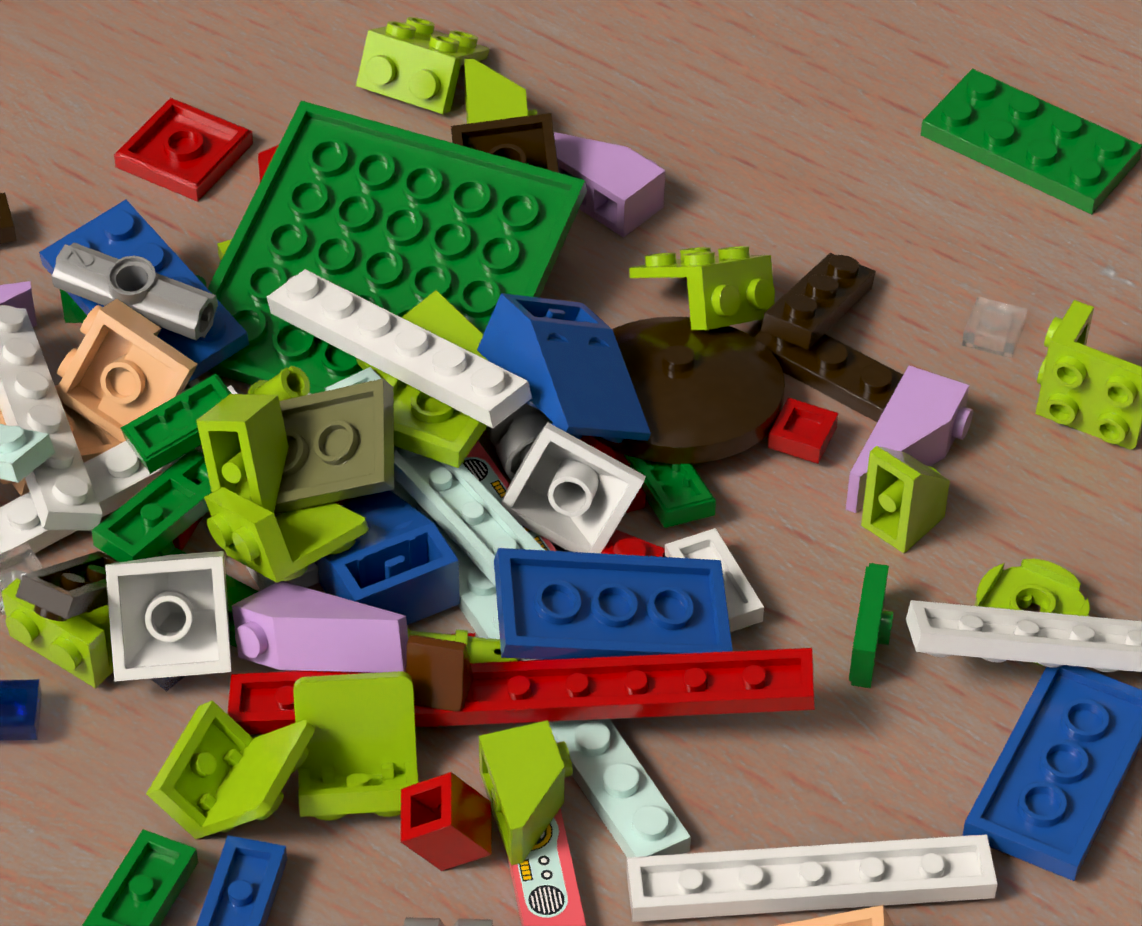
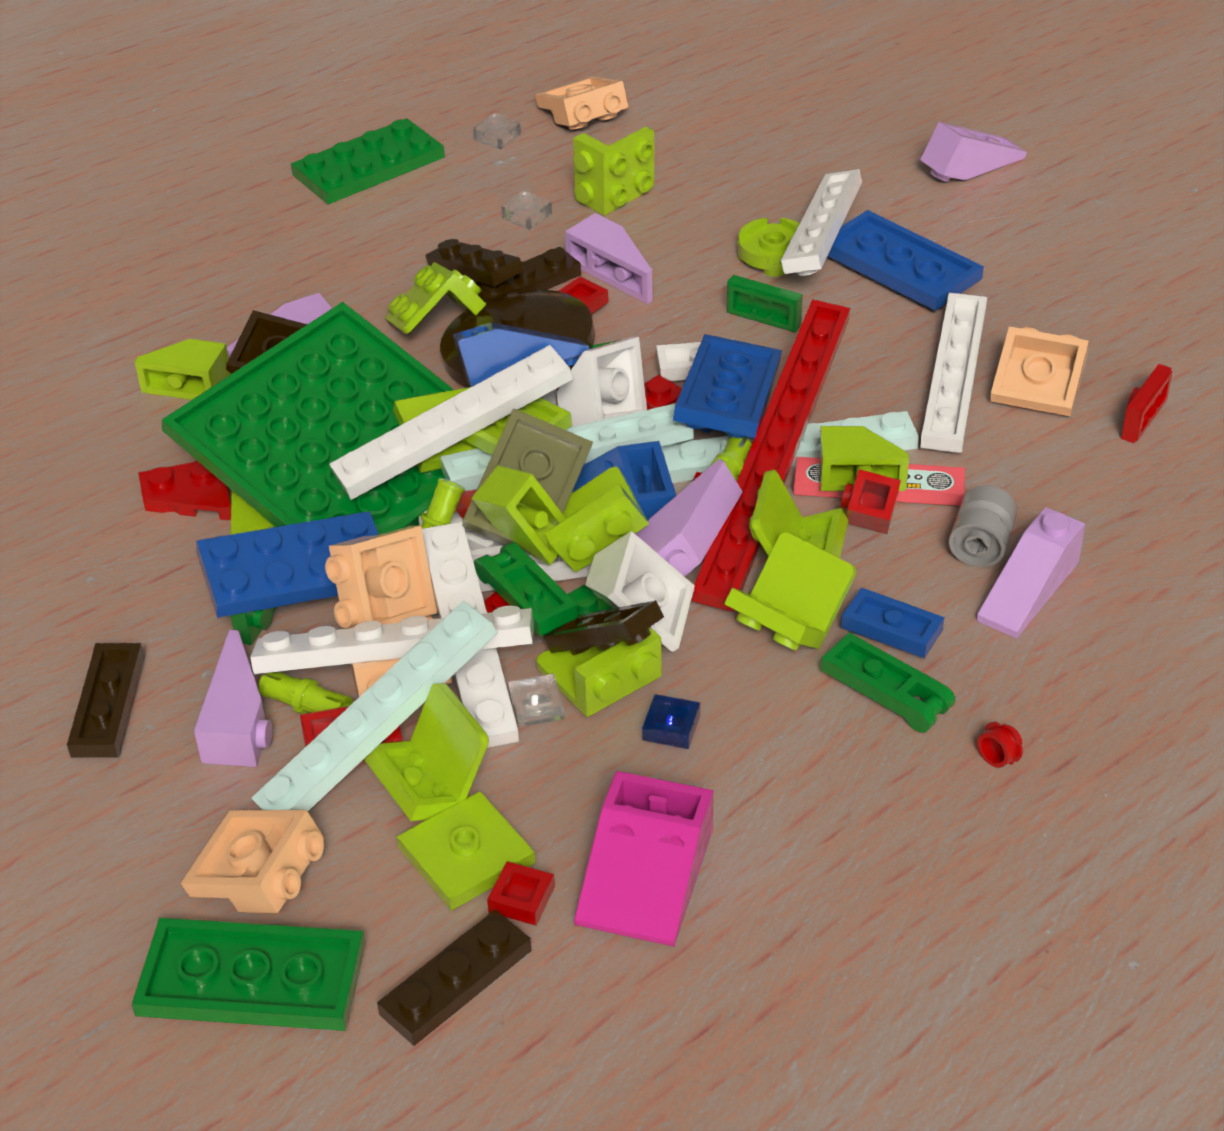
camera: 70 degrees left, 5 degrees down
light grey piece [51,242,218,341] -> none
red tile [114,98,253,202] -> none
green plate [121,374,232,474] -> none
lime bracket [356,17,489,114] -> none
reddish brown slope [406,635,474,712] -> none
lime slope [861,446,950,553] -> none

